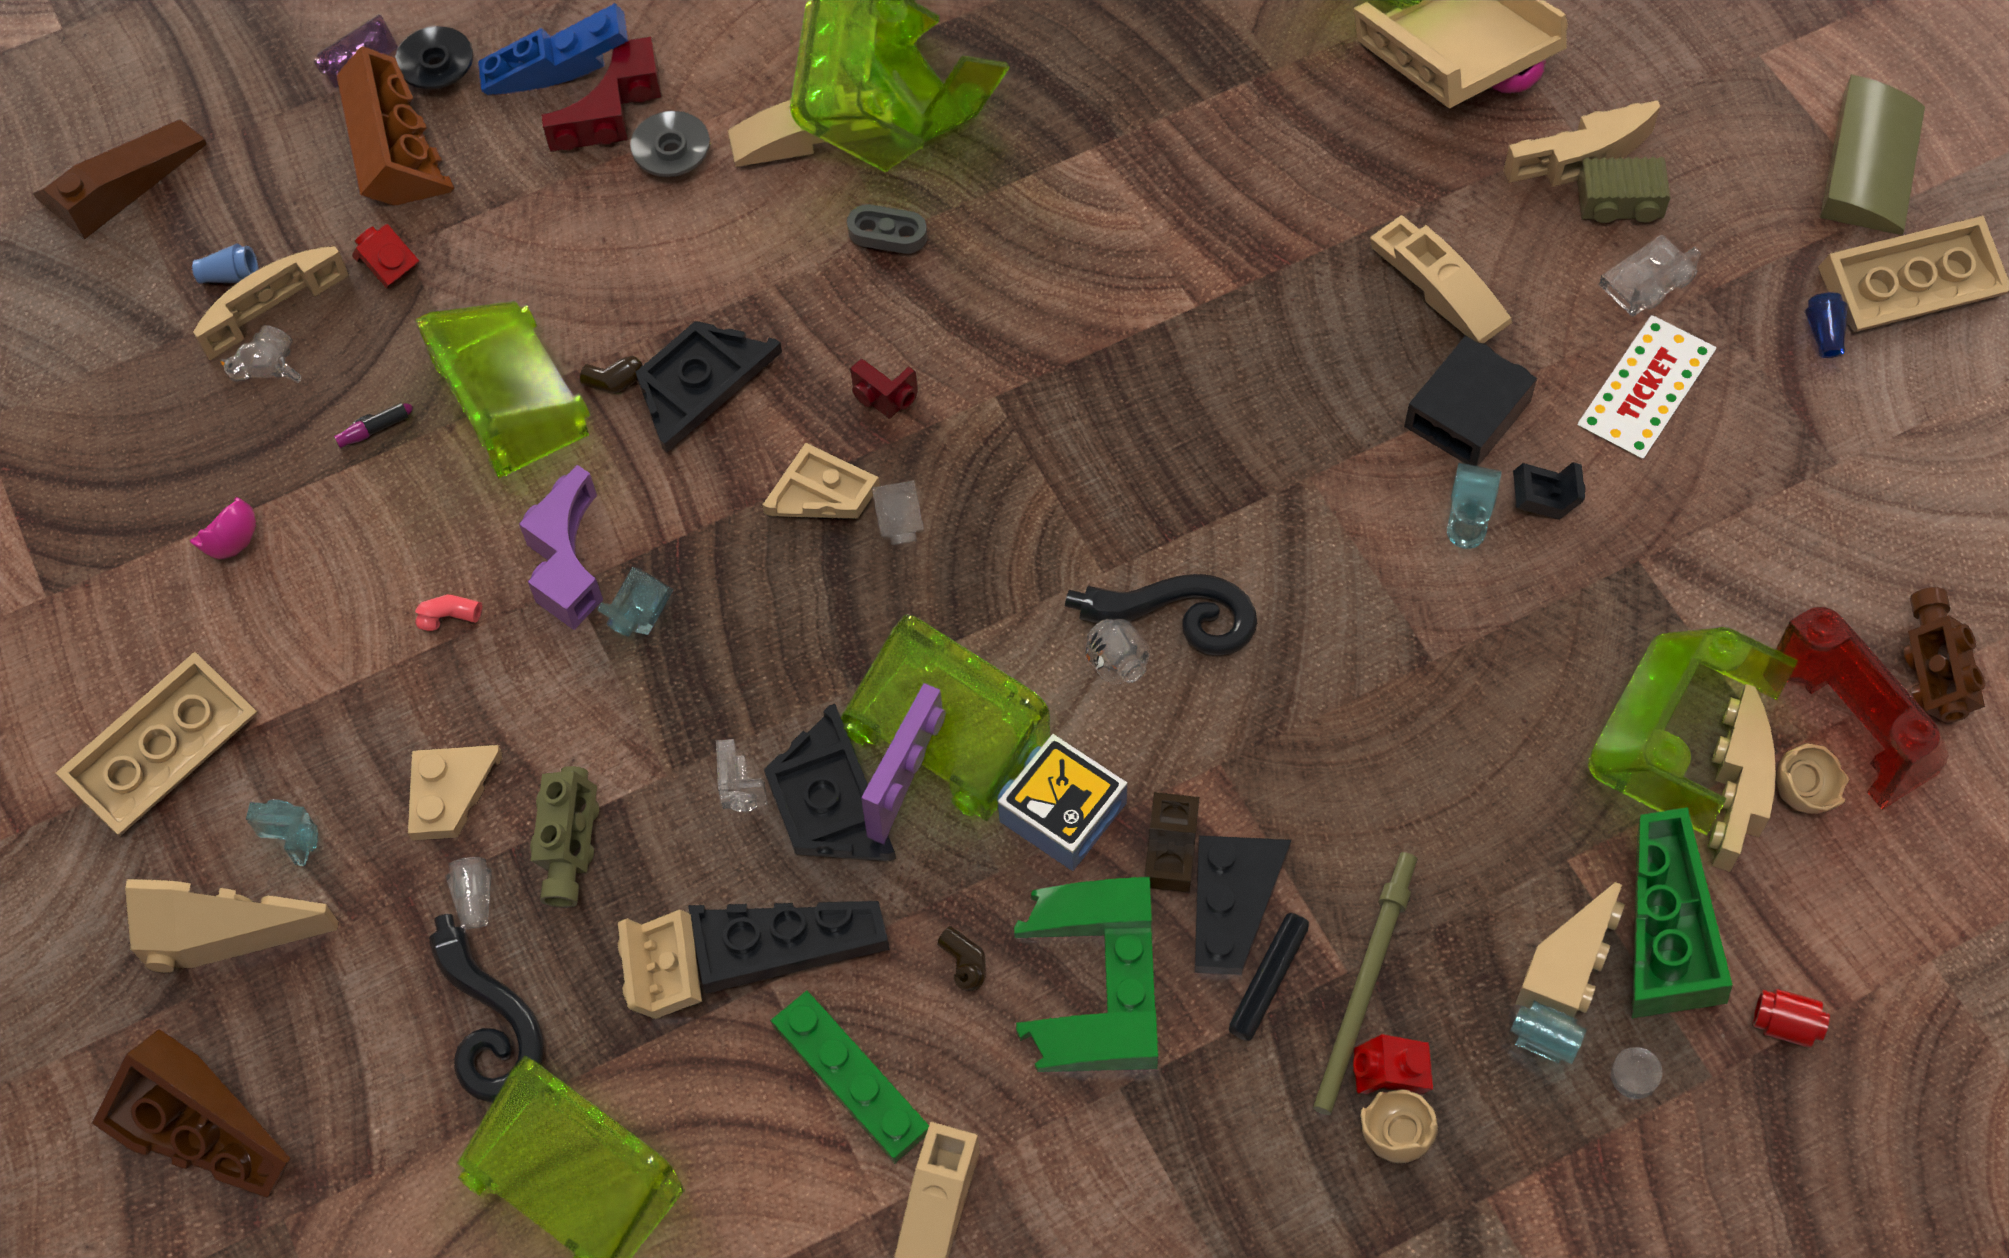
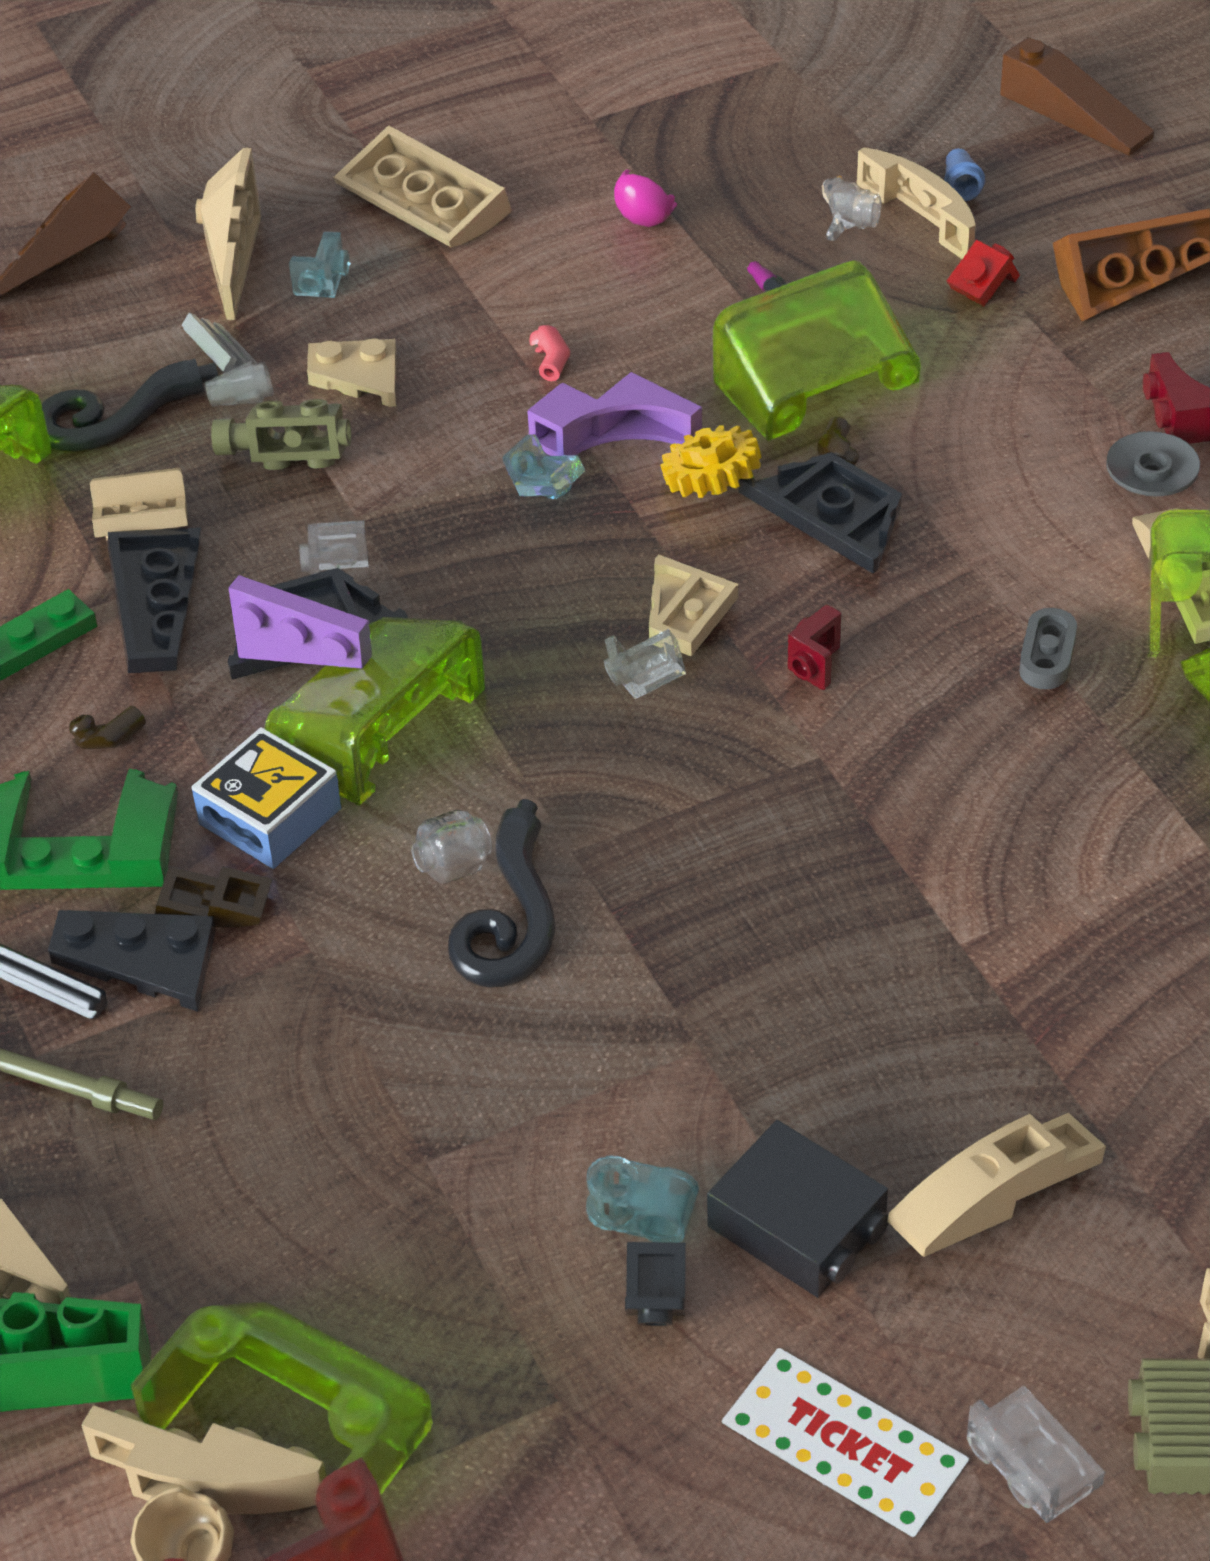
camera: 90 degrees right, 15 degrees down
none -> light grey tile [182,313,263,381]
none -> yellow gear [660,425,762,498]

